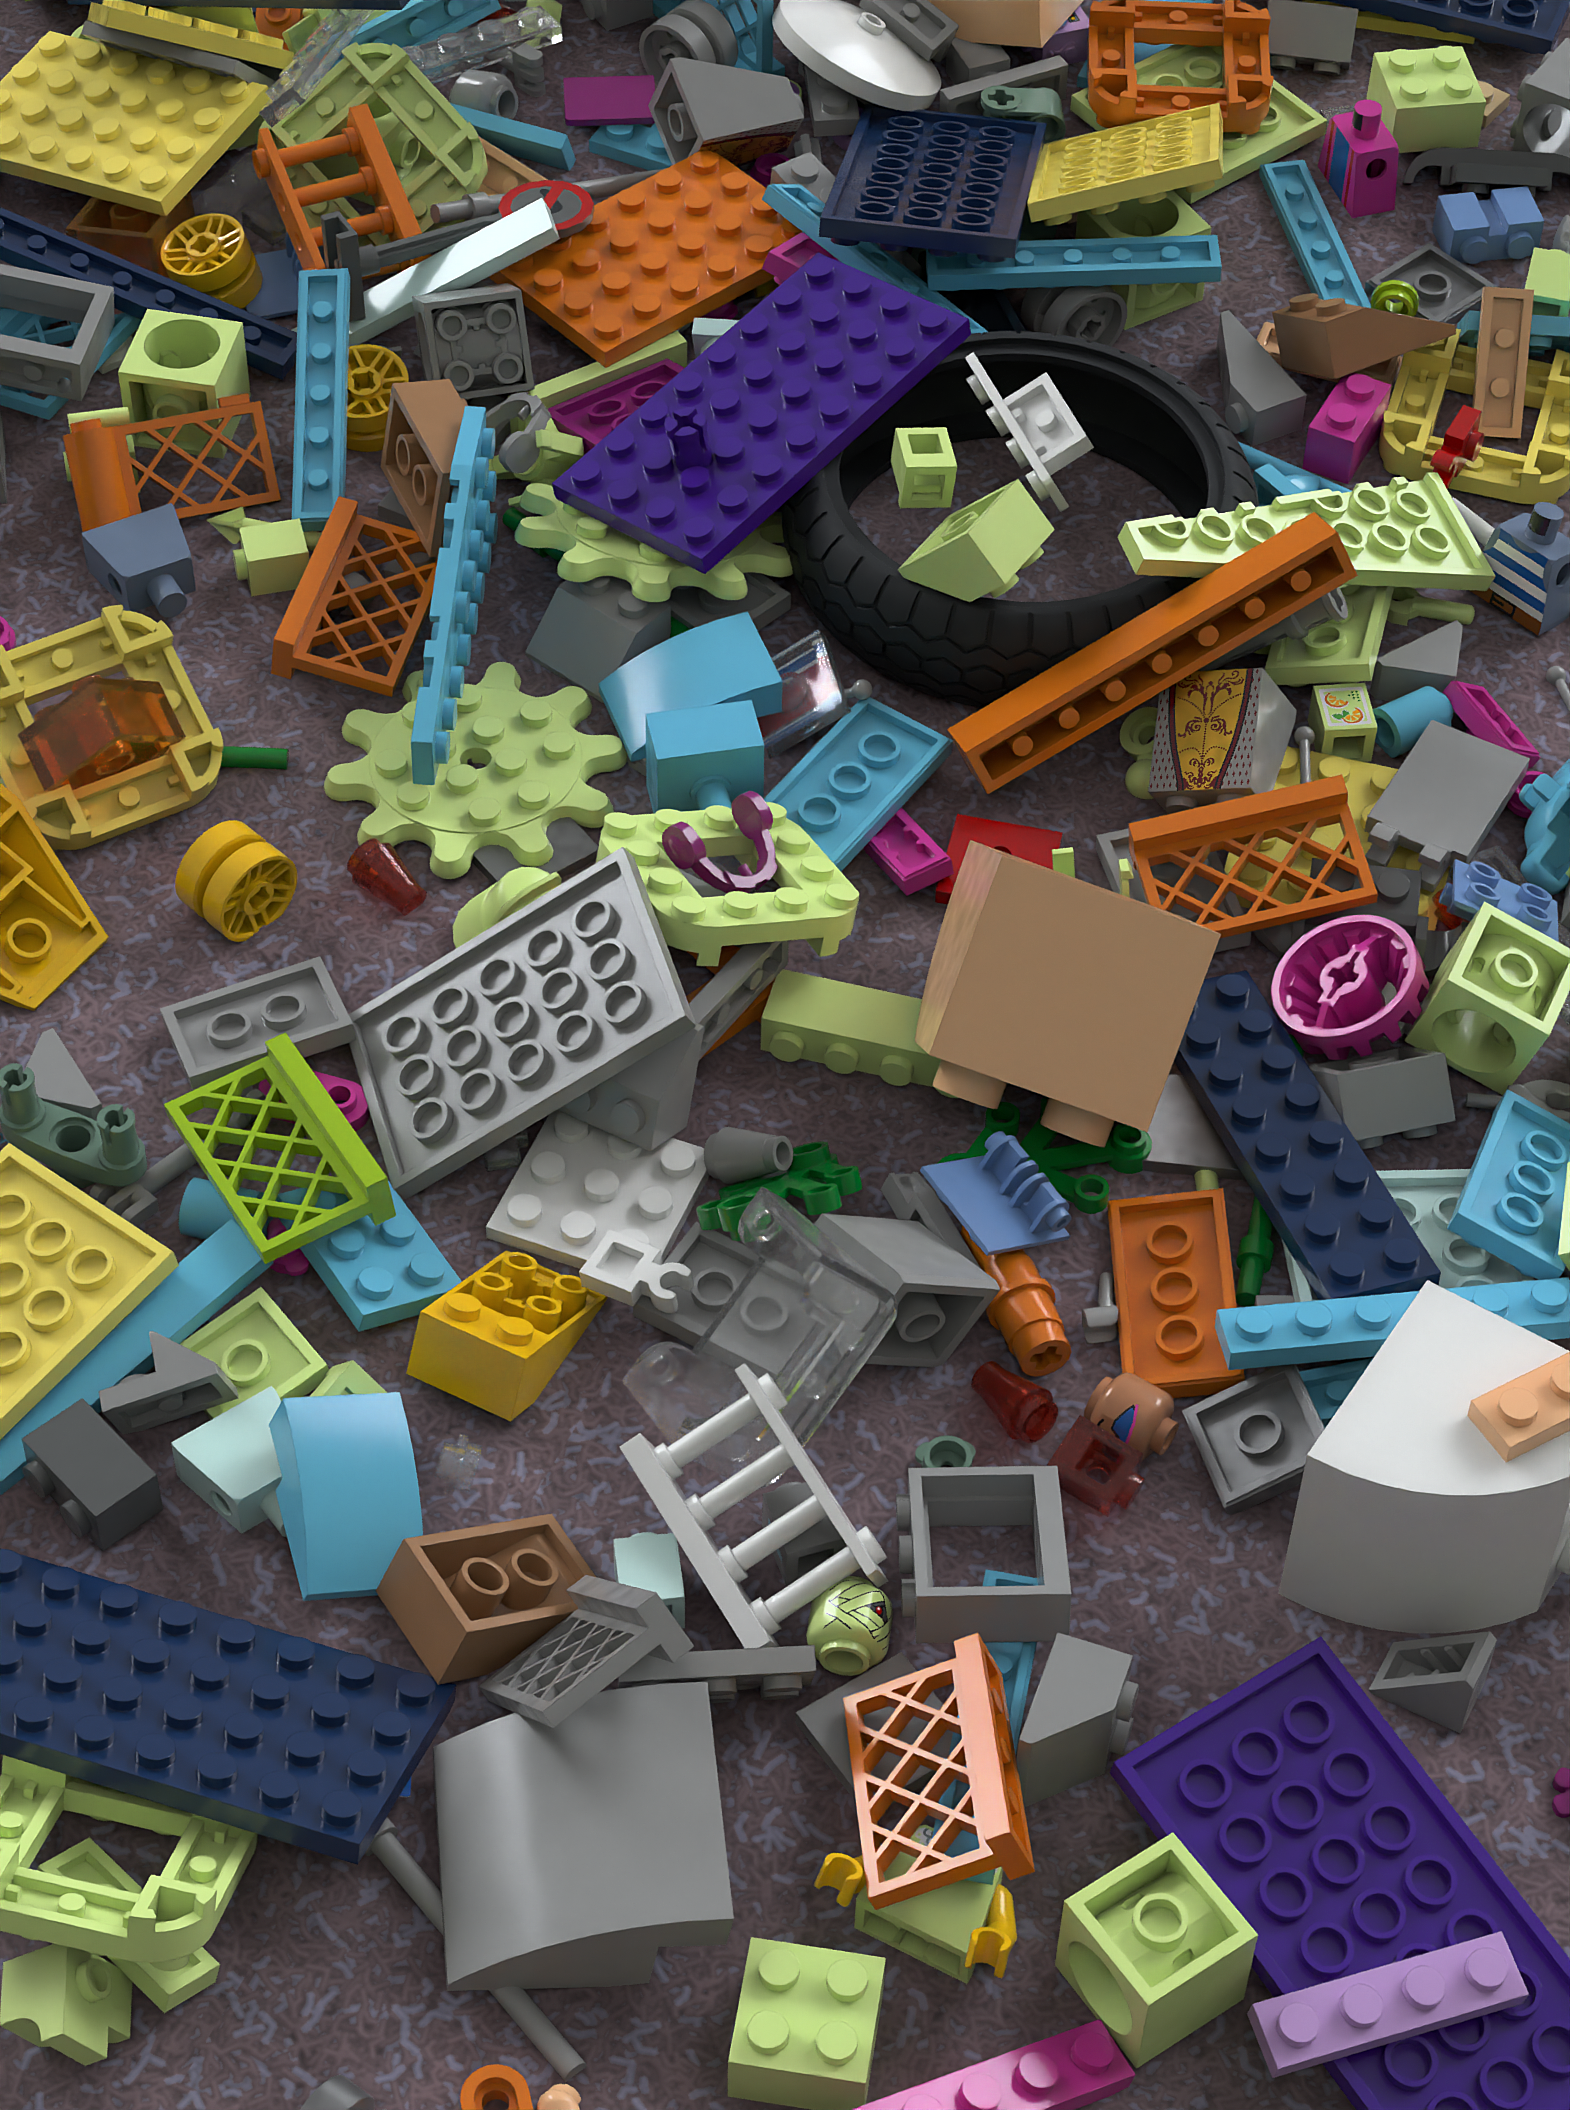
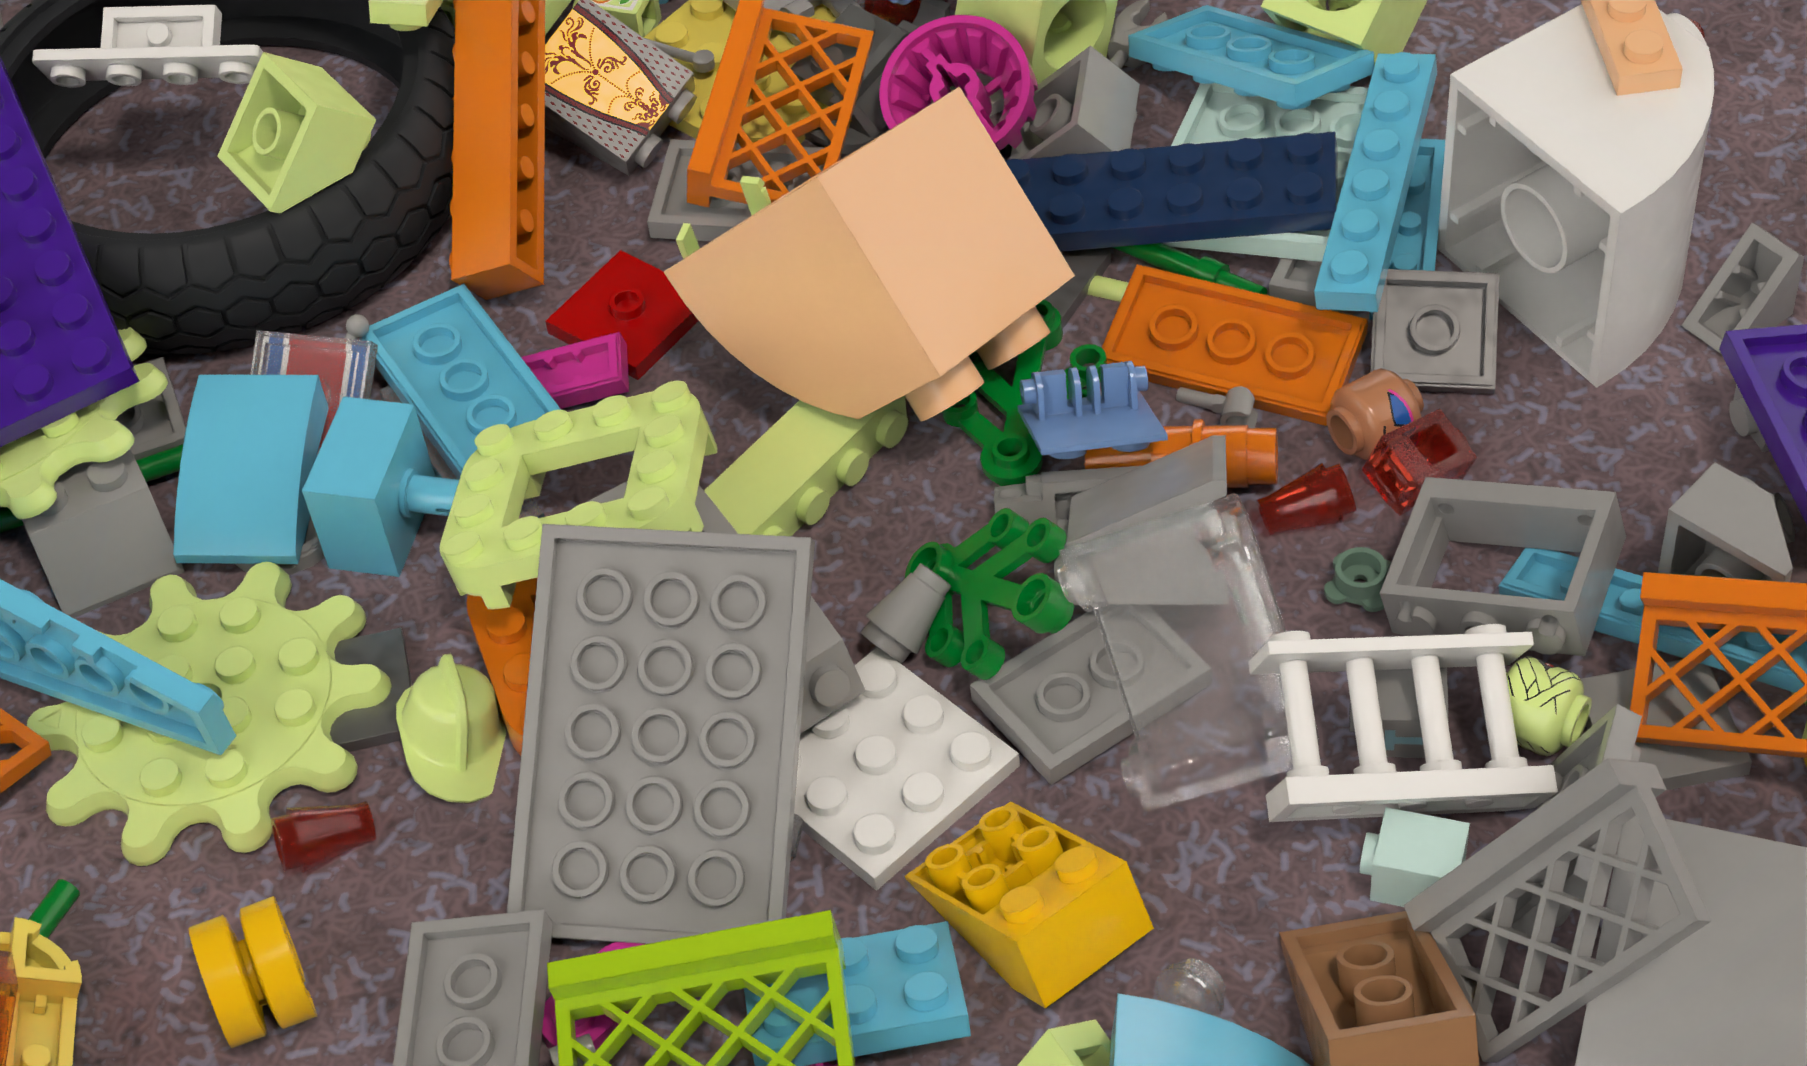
camera: 60 degrees left, 0 degrees up
white plate [579,1229,694,1313] -> none
magenta piece [662,790,778,893] -> none
yellowish green brick [891,427,957,508] -> none
yellowish green plate [1120,707,1158,799] -> none

